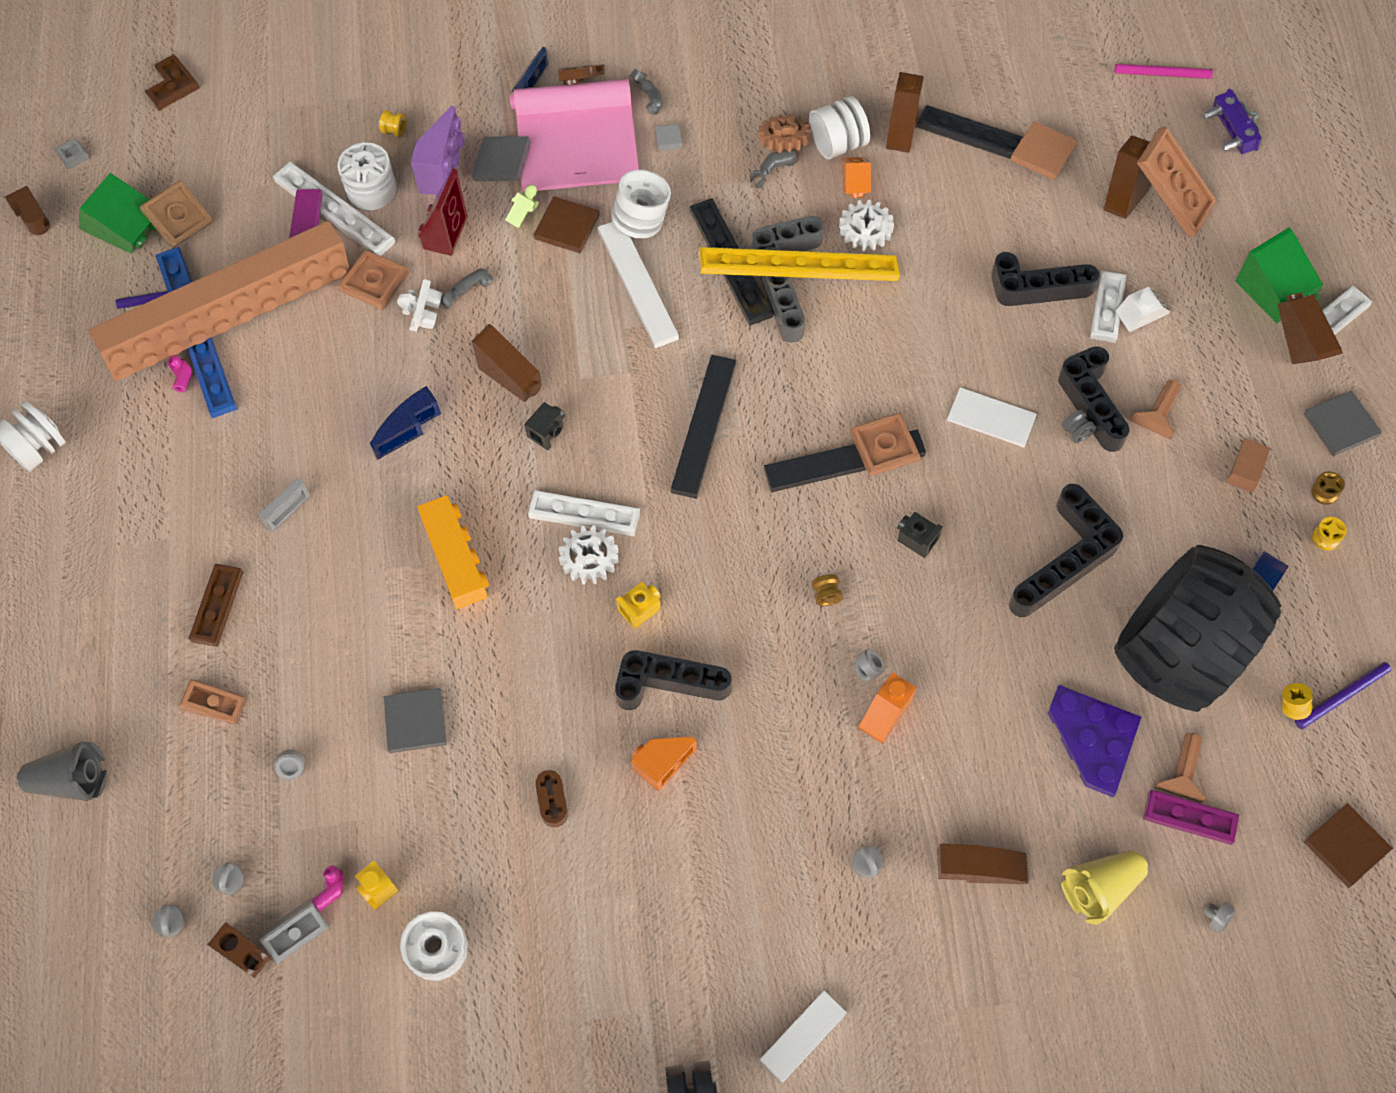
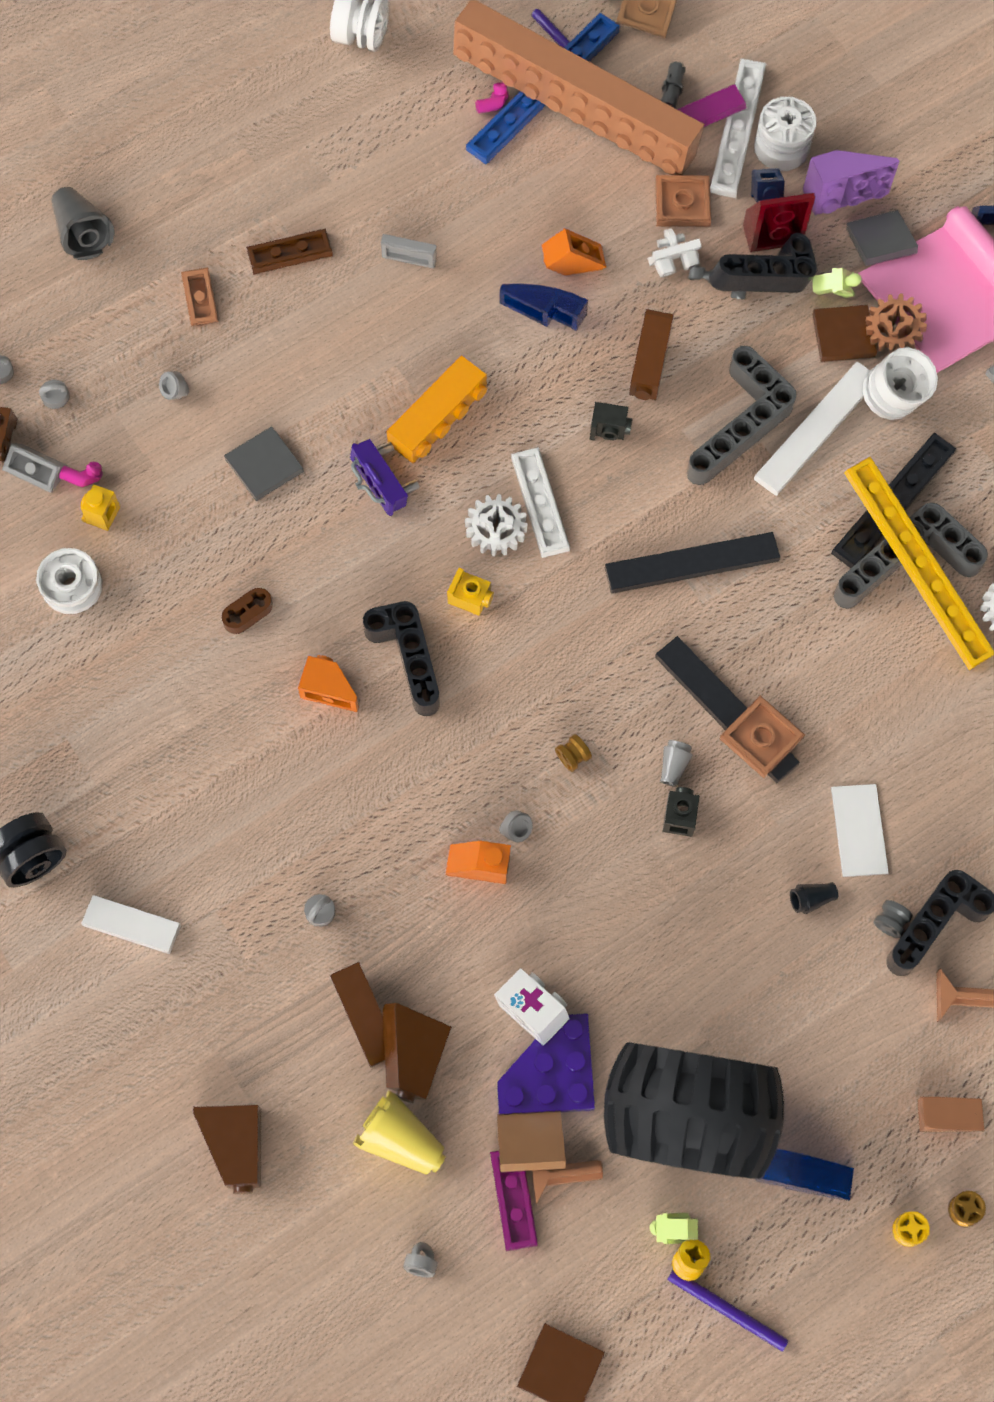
camera: 60 degrees right, 5 degrees up
yellow wheel [379,110,407,138] -> none
black beam [1009,484,1123,617] -> none
none -> reddish brown slope [193,1105,261,1194]
none -> dark purple piece [350,439,419,516]
none -> reddish brown slope [383,1003,452,1103]
none -> white brick [494,968,570,1046]
none -> medium nougat tile [497,1111,566,1172]
none -> orange slope [541,228,606,276]
none -> yellowish green piece [650,1213,698,1244]
none -> light grey cone [660,740,693,787]
none -> dark grey pin [661,62,686,109]
none -> dark grey beam [687,346,797,485]
none -> black beam [709,233,817,293]
none -> dark blue brick [751,168,785,202]
none -> black cone [790,882,838,914]
none -> nougat gear [866,293,927,354]

